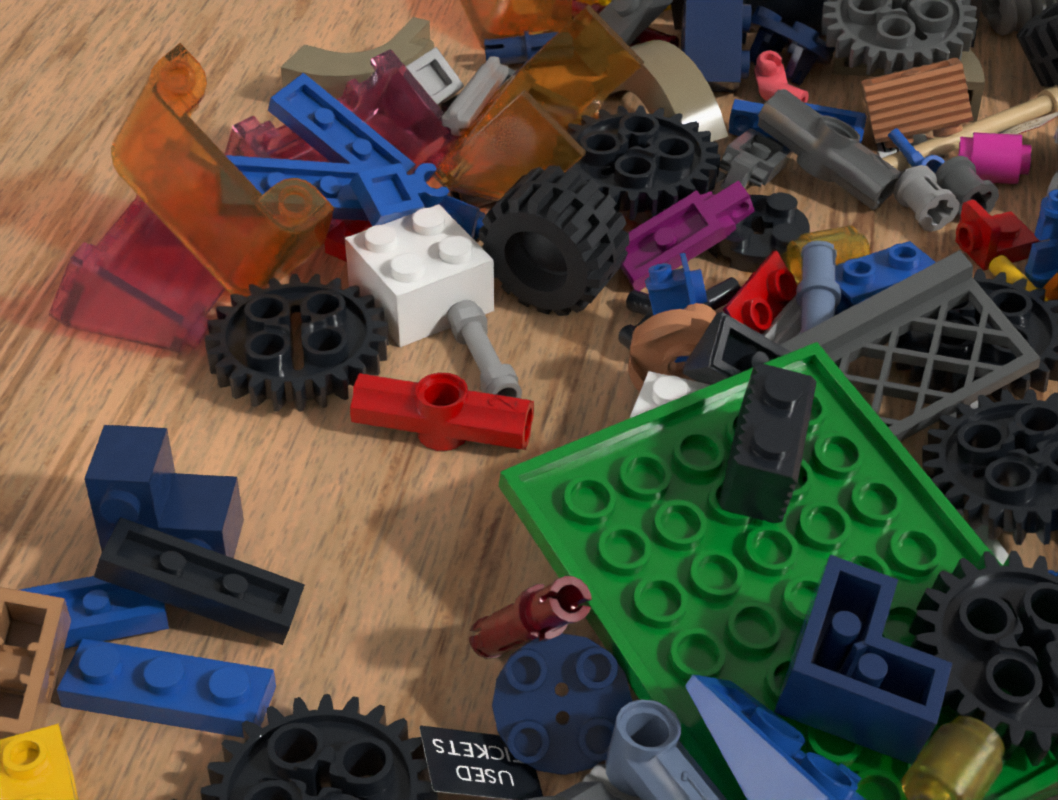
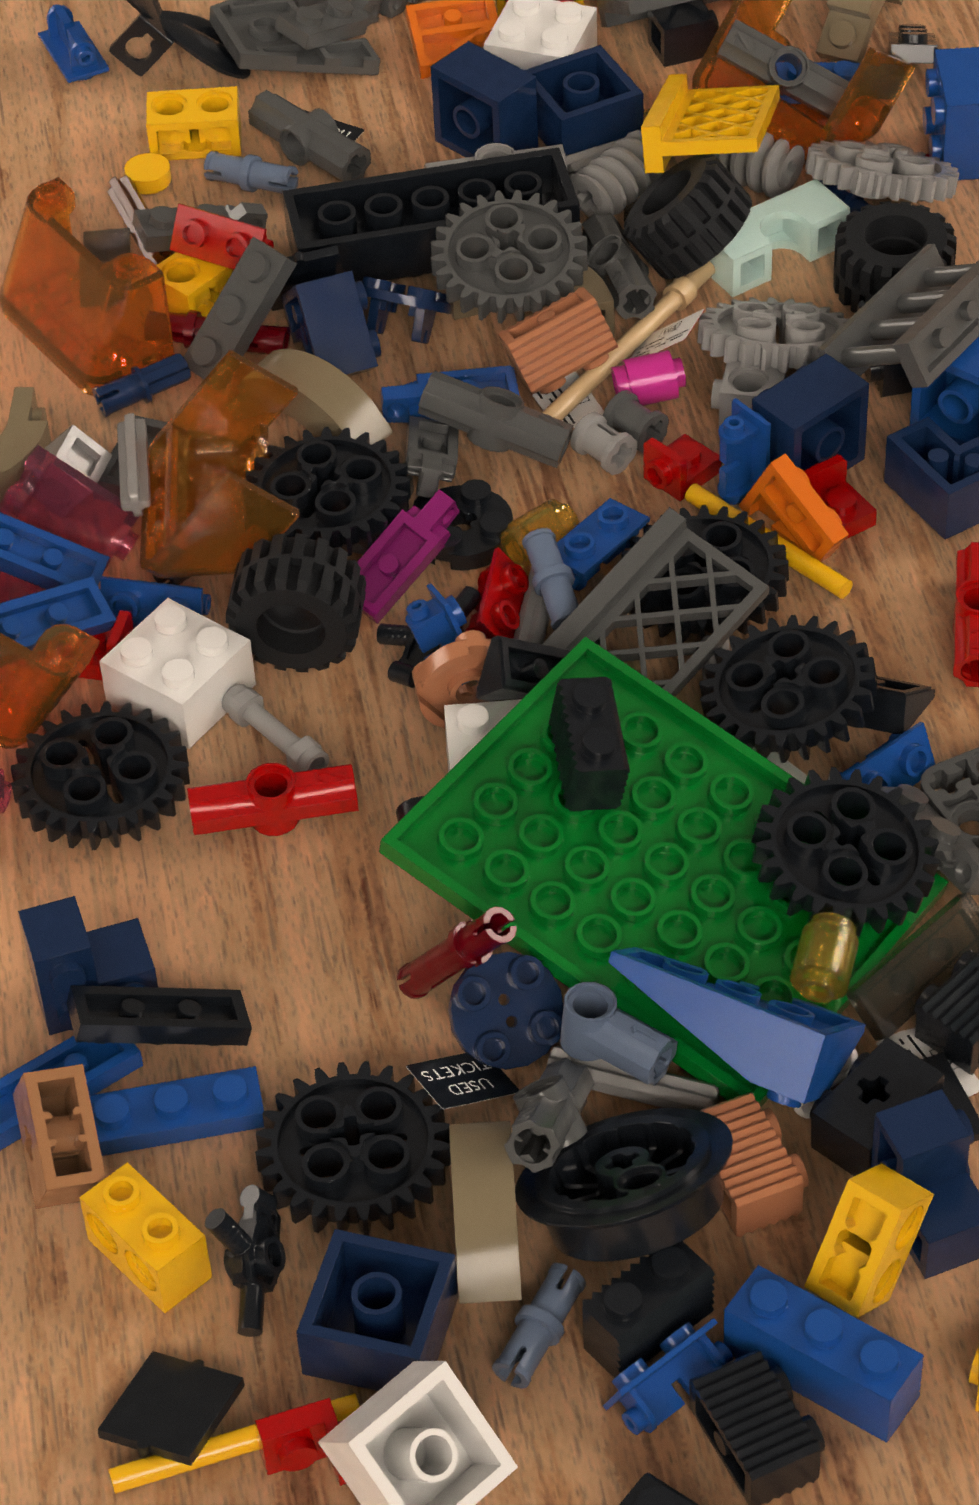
camera: 20 degrees left, 5 degrees up
blue plate [349,163,450,226] -> none
coral arm [754,50,809,103] -> none
dark blue brick [774,555,953,765] -> none
blue hand [888,128,945,173] -> none
none -> dark grey piece [582,213,657,320]

